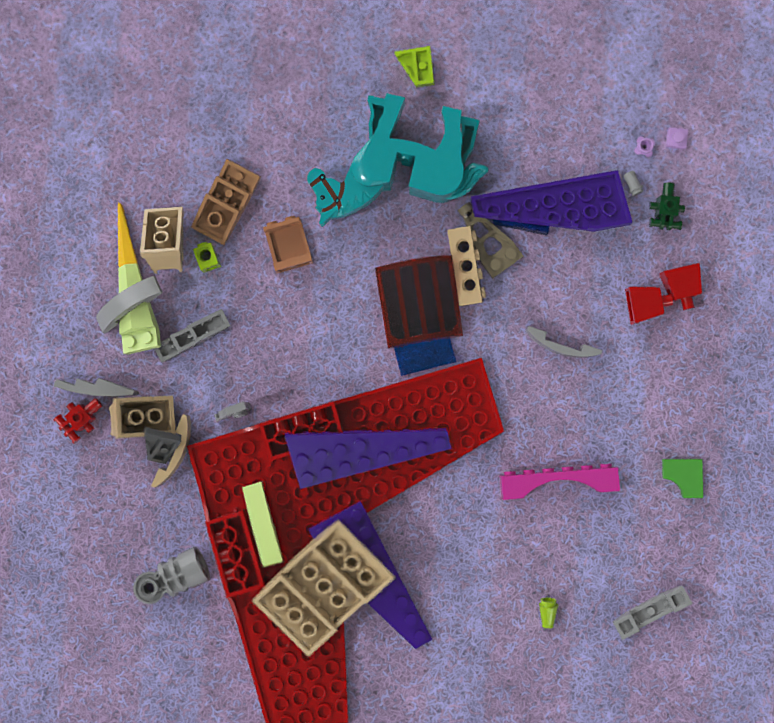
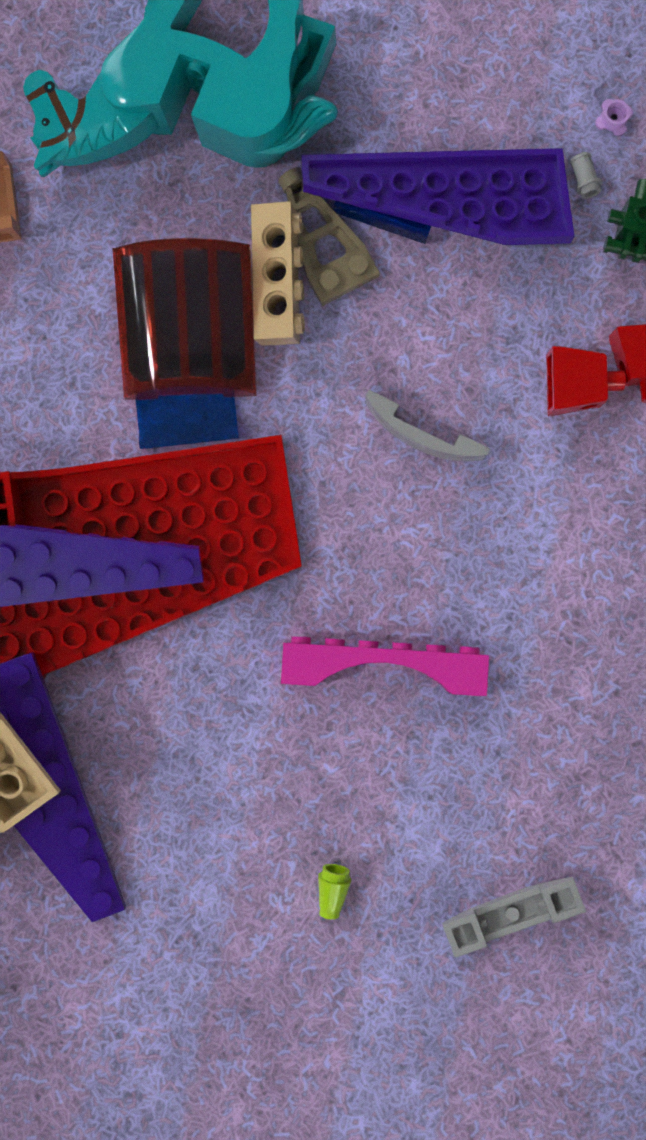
camera: 10 degrees right, 0 degrees up
bright green tile [662,459,703,498] -> none

